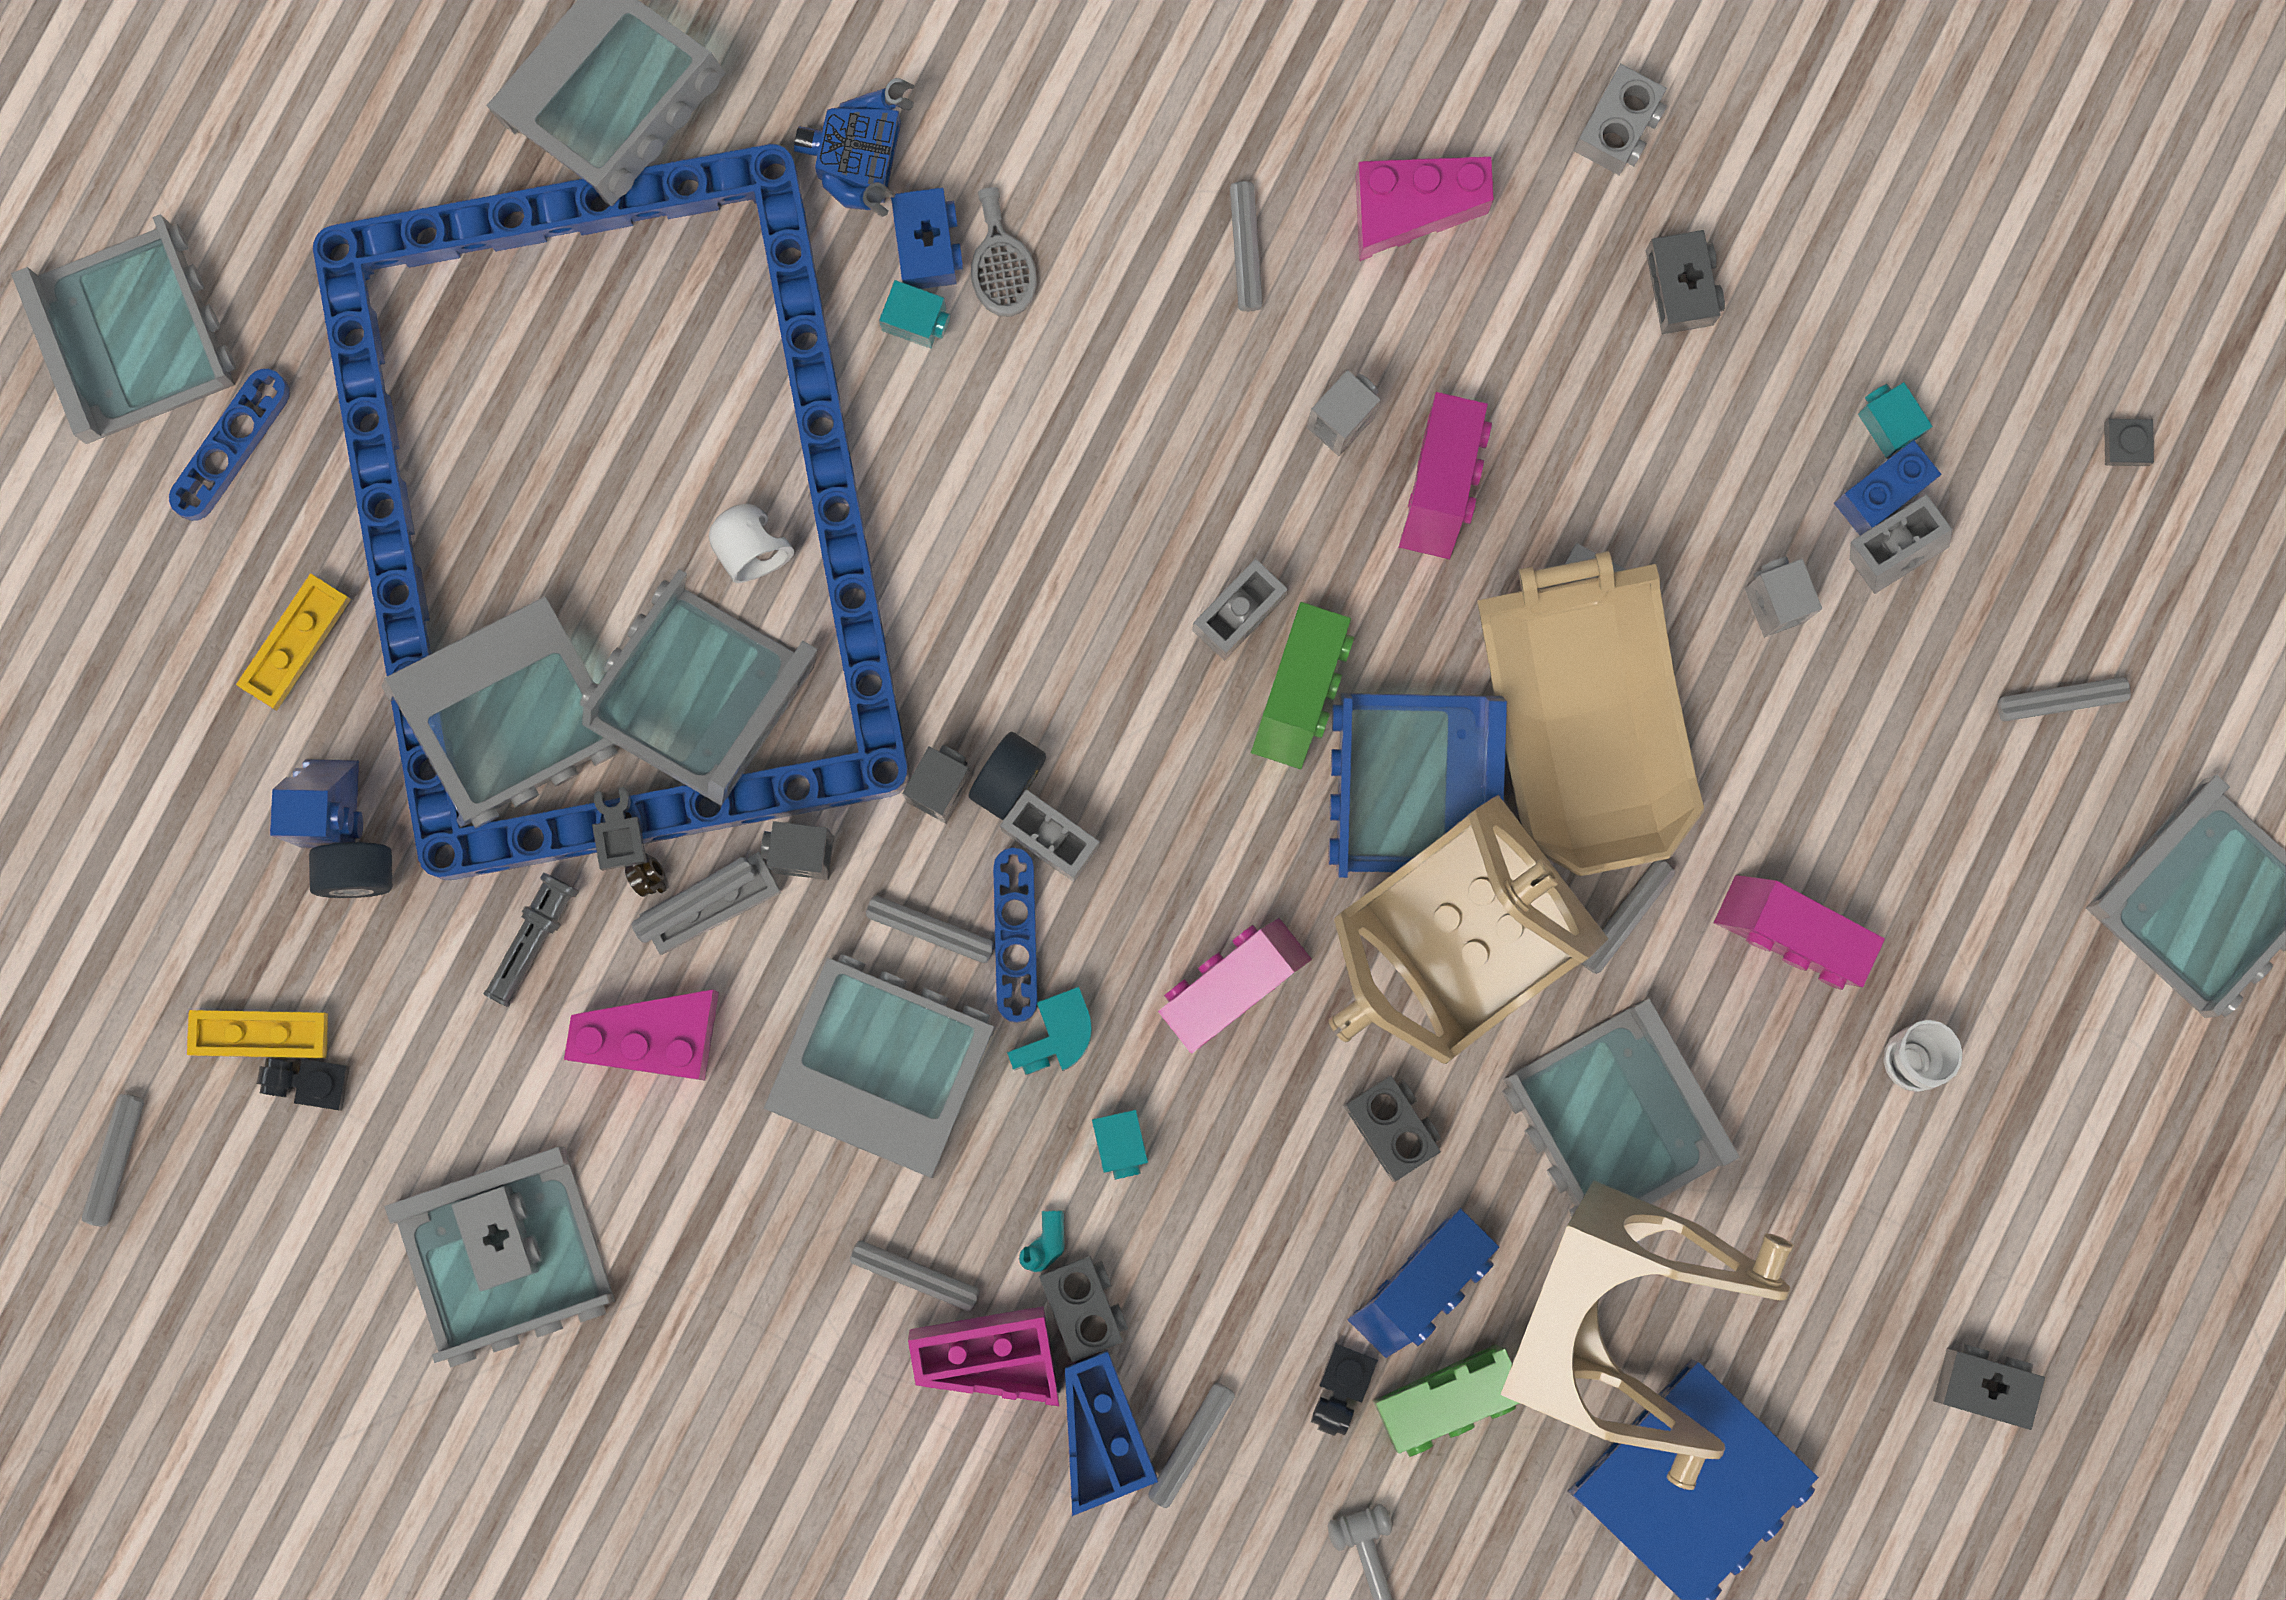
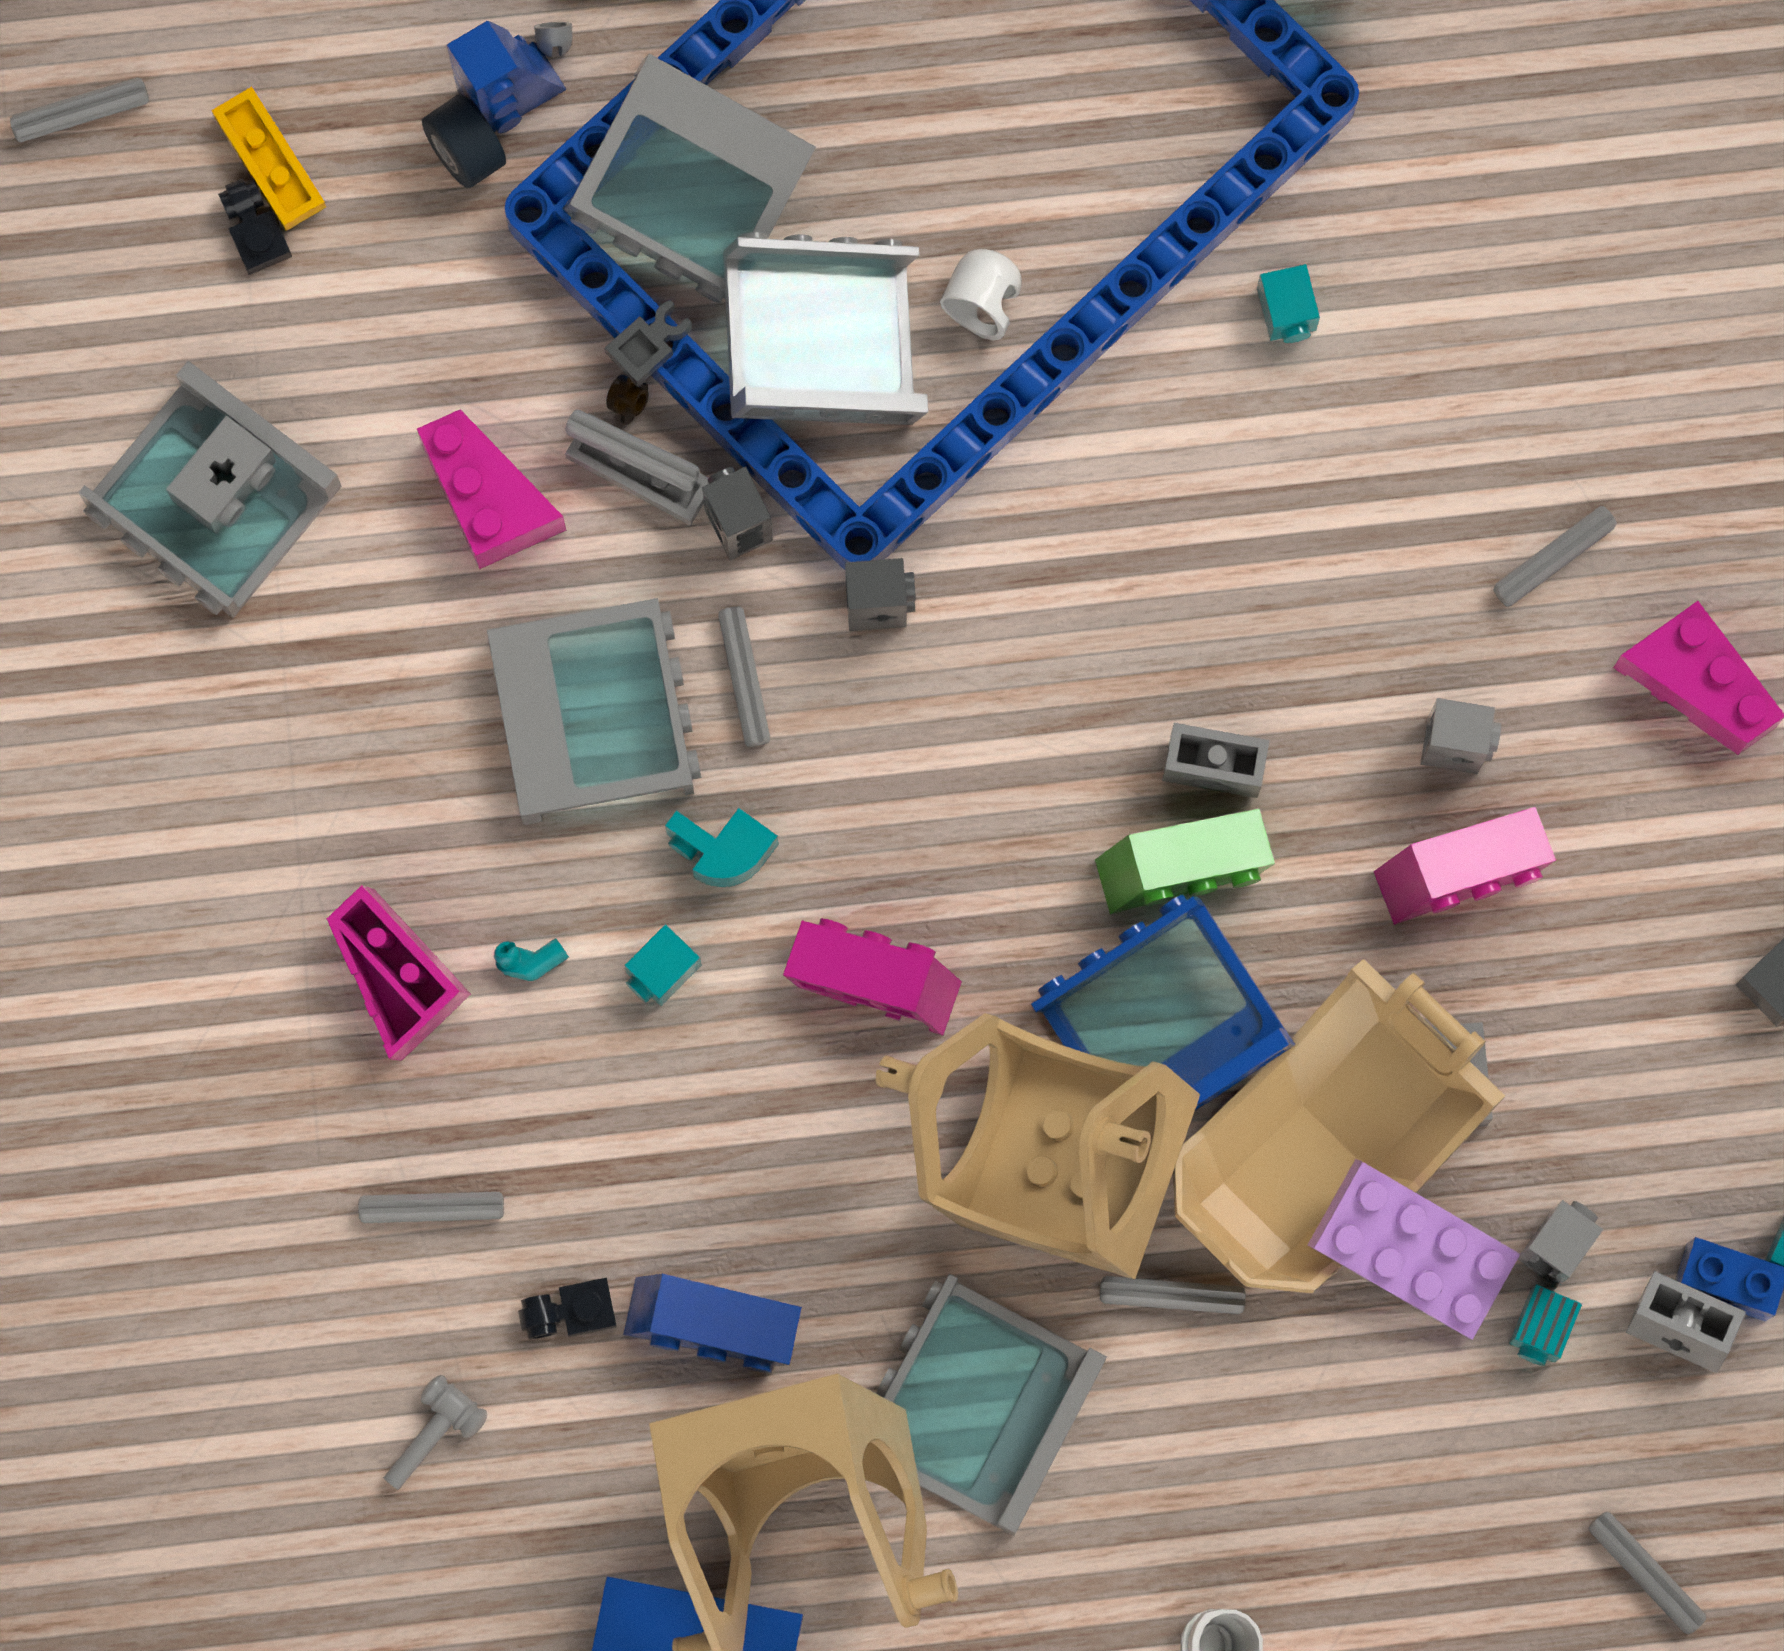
camera: 60 degrees right, 5 degrees down
dark grey pin [483,872,579,1007] -> none
torso [794,78,914,217] -> none
light grey axle [850,1241,980,1311] -> none
blue brick [891,188,963,289] -> none
black wheel [969,732,1046,820] -> none
light grey piece [971,187,1037,317] -> none
blue beam [993,848,1038,1023] -> none
light grey brick [1000,789,1100,882] -> none
dark grey brick [1039,1255,1128,1362] -> none
blue wedge [1065,1349,1158,1516] -> none
dark grey brick [1343,1075,1442,1182] -> none
bright green wedge [1373,1344,1520,1457] -> none
dark pink wedge [1713,875,1885,990] -> none
none -> light grey hinge [534,22,573,57]
none -> lavender plate [1308,1159,1520,1340]
none -> teal brick [1509,1284,1582,1366]

